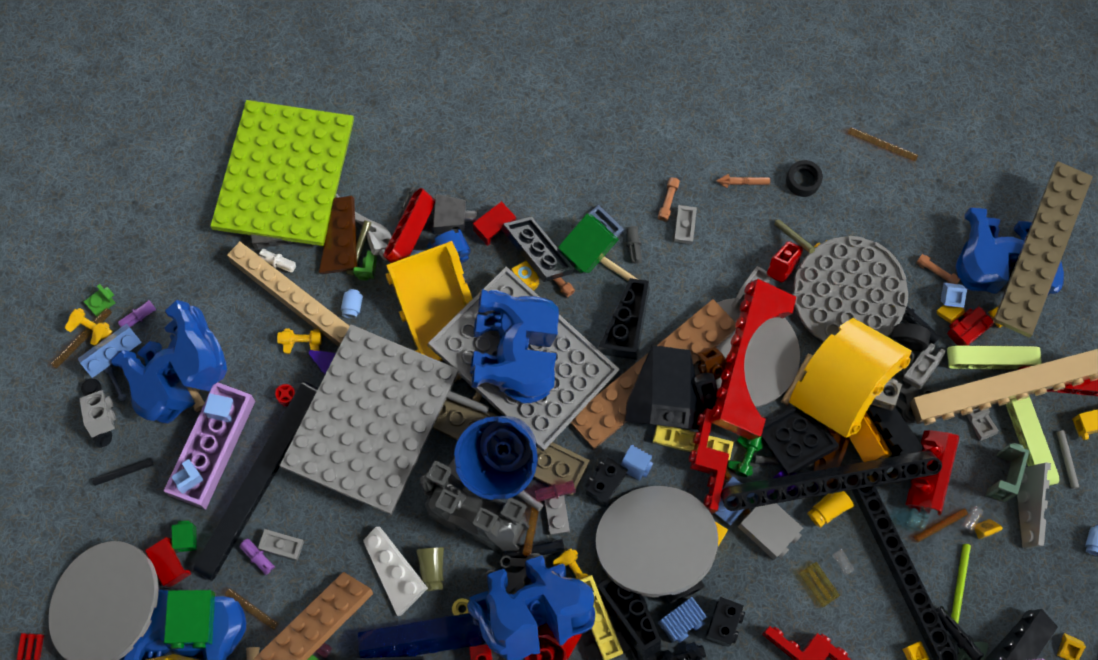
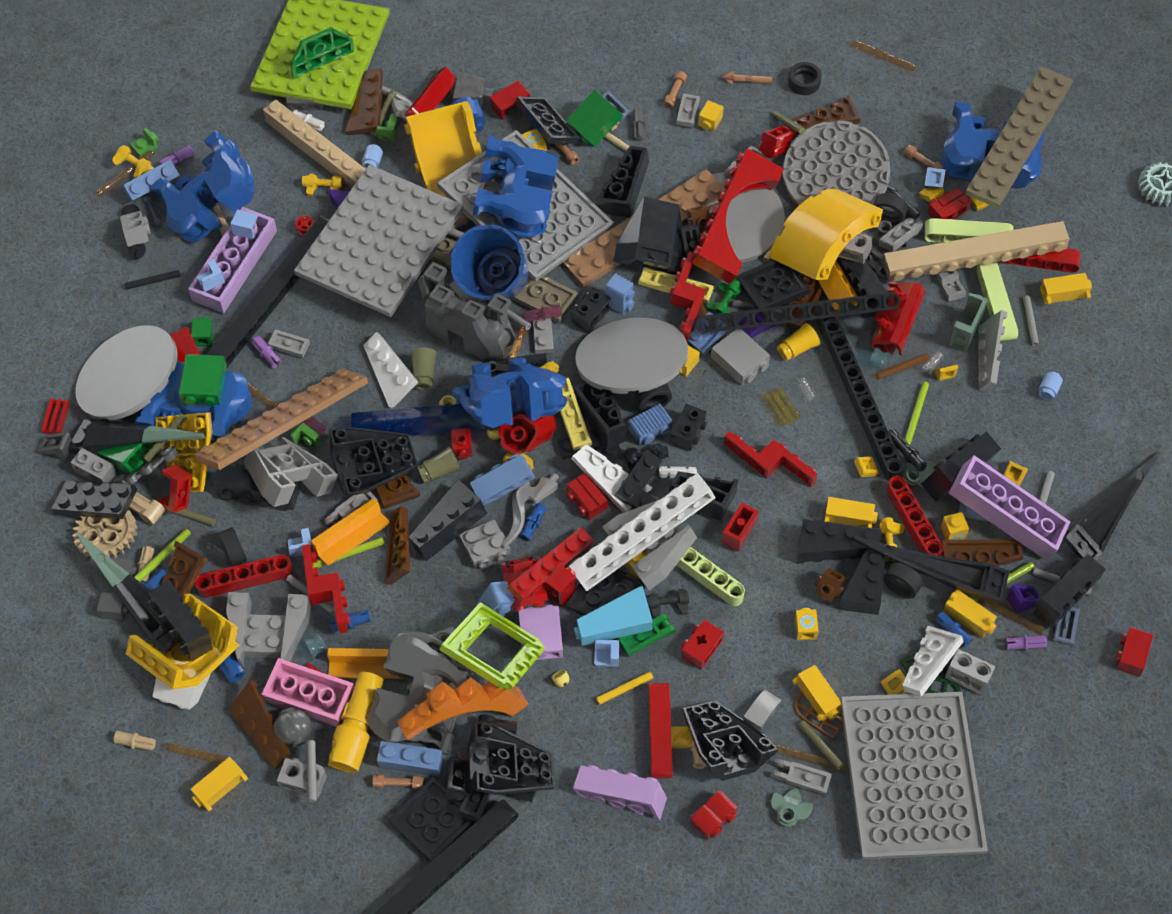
camera: 10 degrees right, 10 degrees down
none -> green wedge [291,27,354,79]
none -> yellow brick [698,101,724,132]
none -> reddish brown wing [789,96,860,137]

